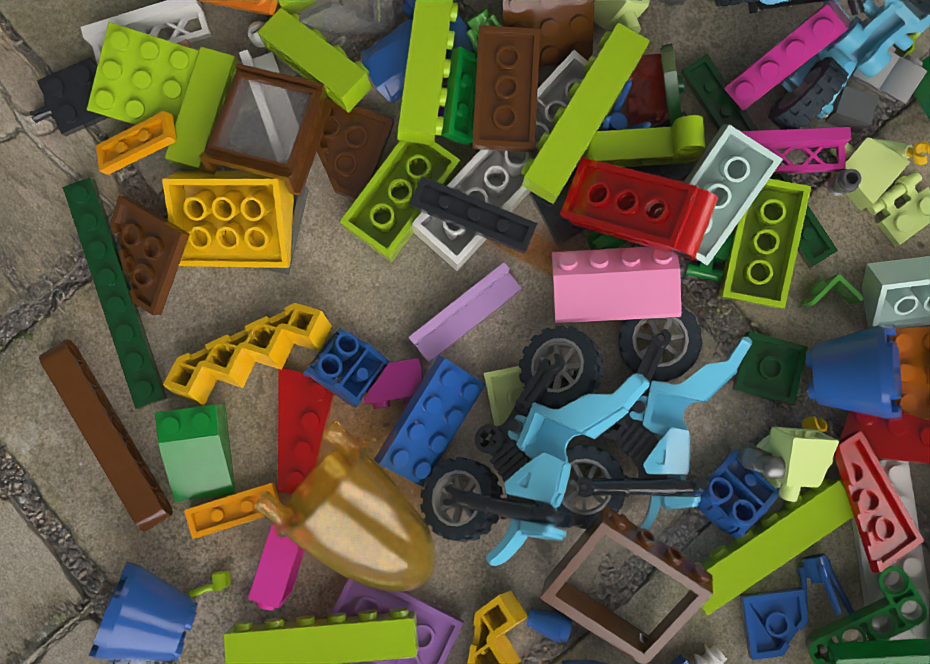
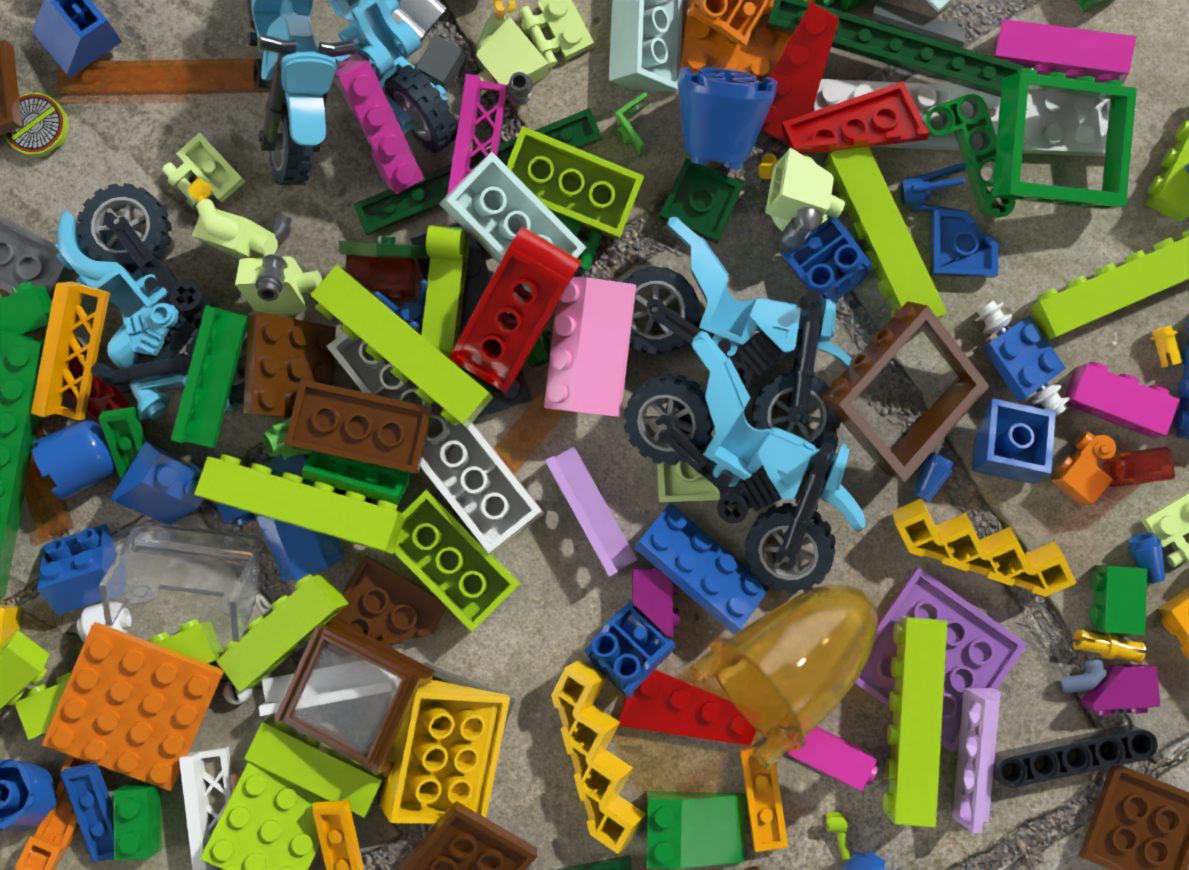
camera: 85 degrees left, 0 degrees up
black plate [410,176,538,254] -> none

